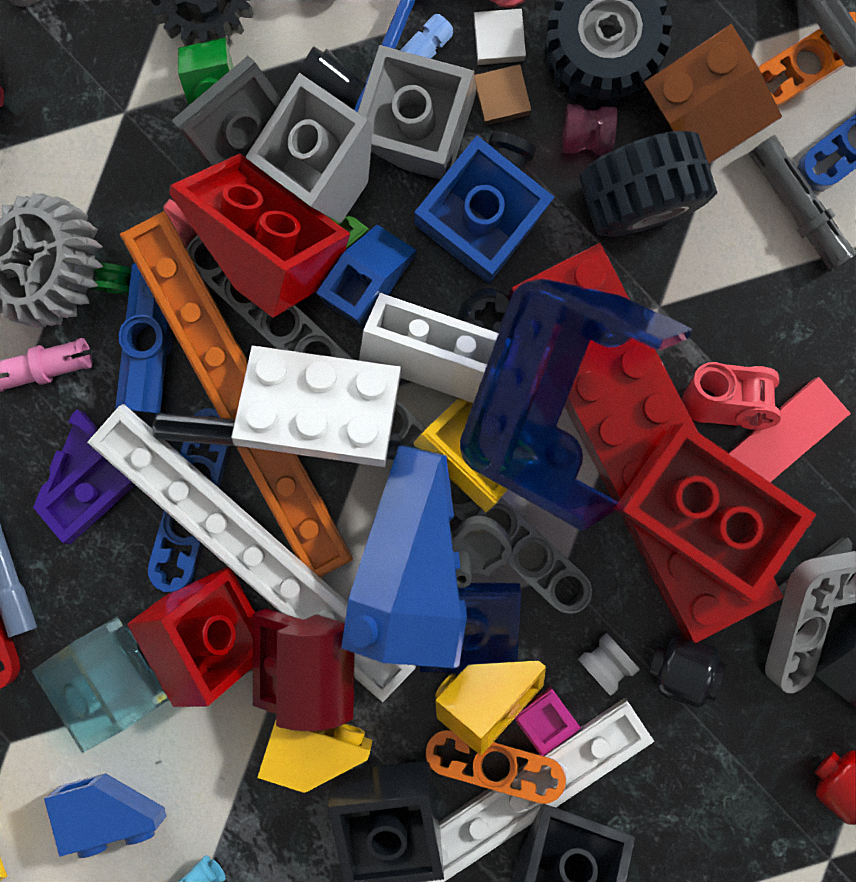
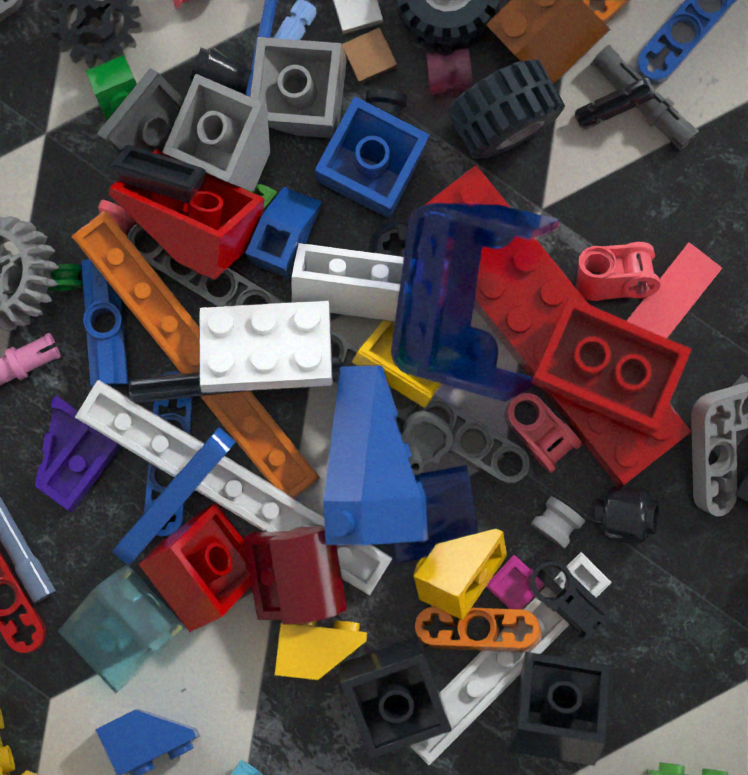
camera: 10 degrees left, 5 degrees down
none -> black tile [109,145,206,204]
none -> blue beam [112,427,236,566]
none -> coral piece [504,393,582,473]
none -> black piece [527,560,611,640]
none -> black axle [575,78,656,130]

